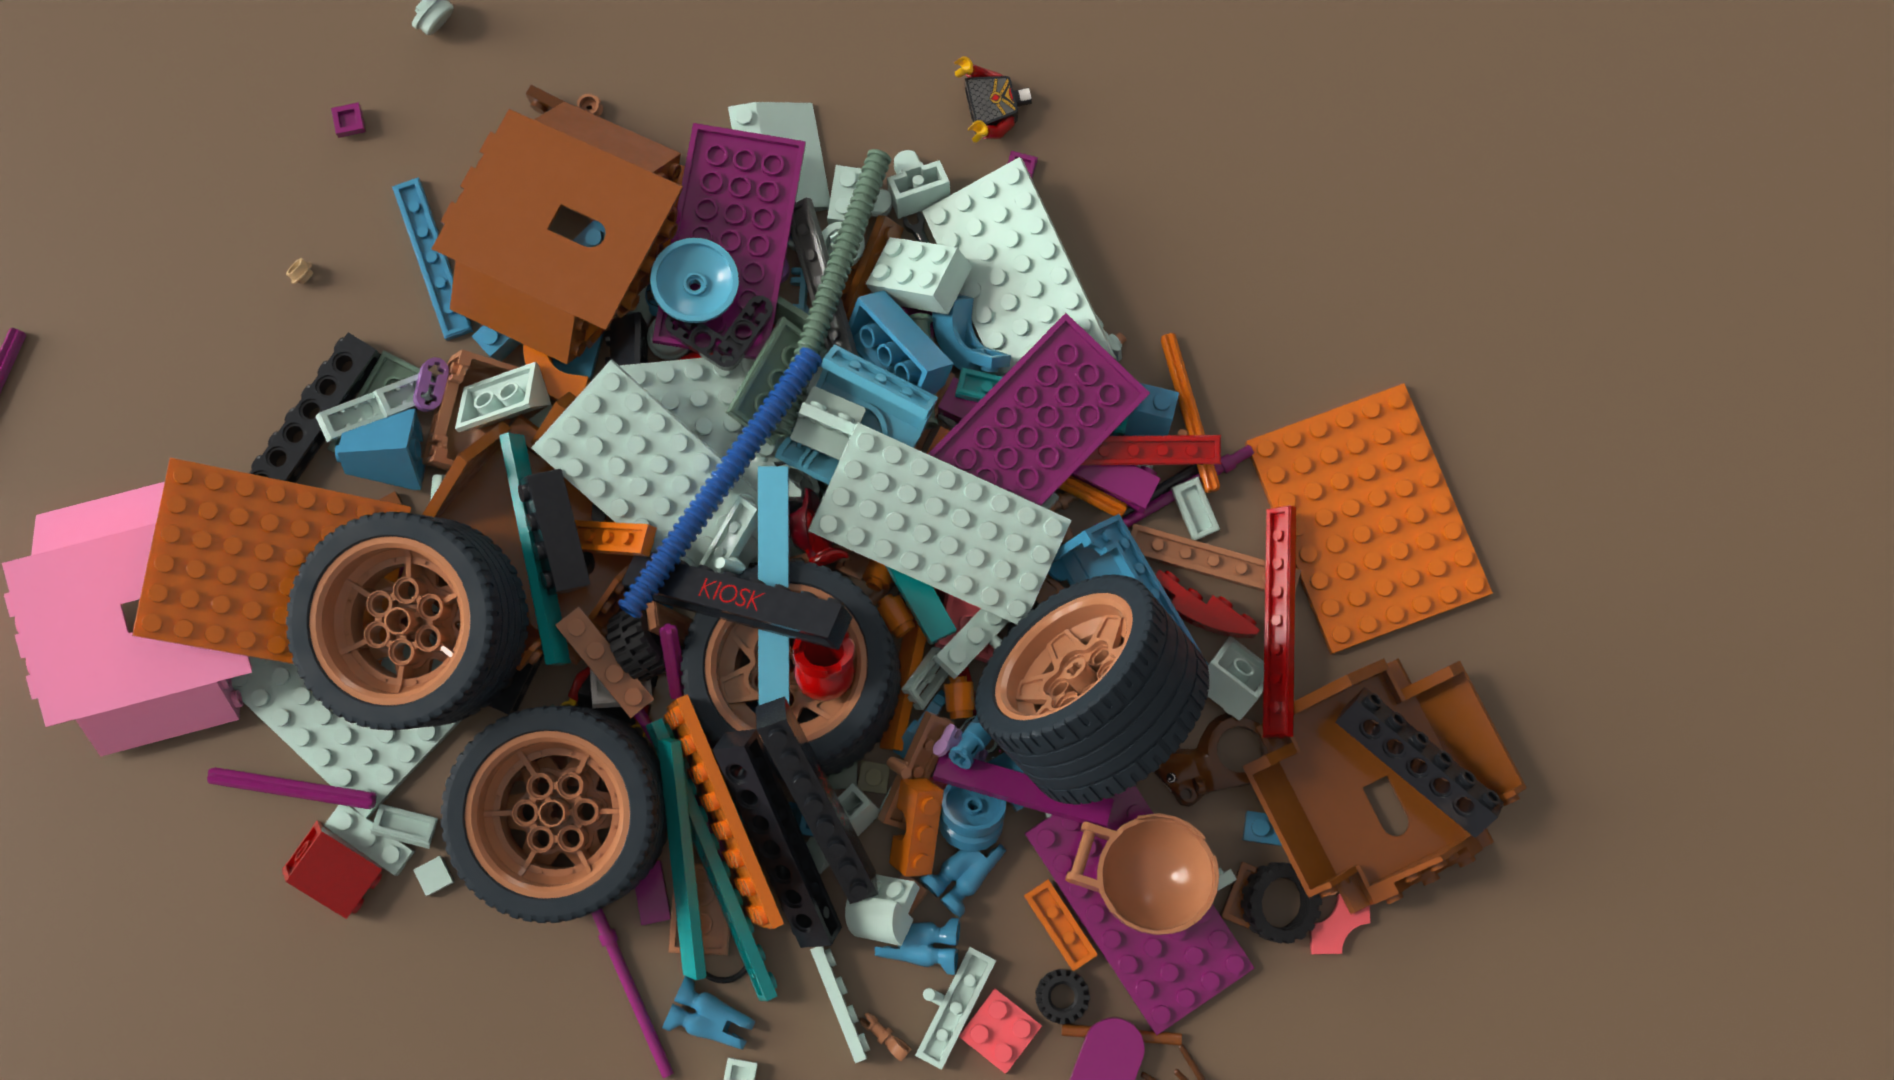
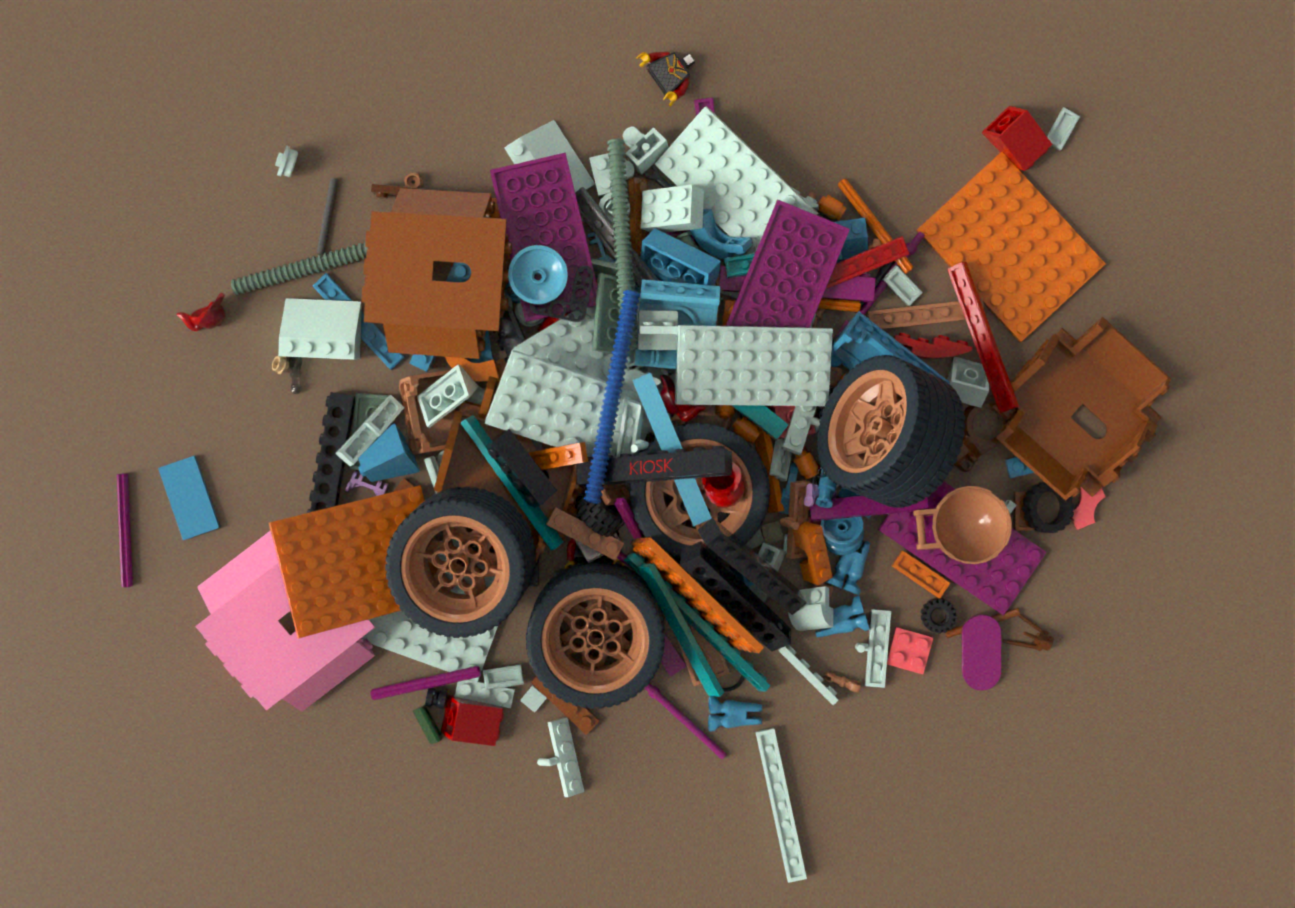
camera: 20 degrees left, 10 degrees up
magenta plate [331,102,366,138] -> none
medium lavender beam [413,357,449,412] -> none
black brick [1335,687,1504,838] -> none
none -> dark azure tile [158,456,221,540]
none -> hair [176,293,226,332]
none -> sand green piece [231,241,368,296]
none -> light aqua slope [278,298,362,360]
none -> clear smoke piece [289,357,303,394]
none -> dark grey bar [317,178,338,255]
none -> lavender piece [345,471,389,496]
none -> dark green slope [413,704,443,744]
none -> black wheel [425,688,448,709]
none -> dark orange plate [531,676,600,735]
none -> light aqua plate [537,717,585,797]
none -> orange brick [818,195,846,221]
none -> red slope [982,106,1052,171]
none -> light aqua tile [1047,107,1080,151]

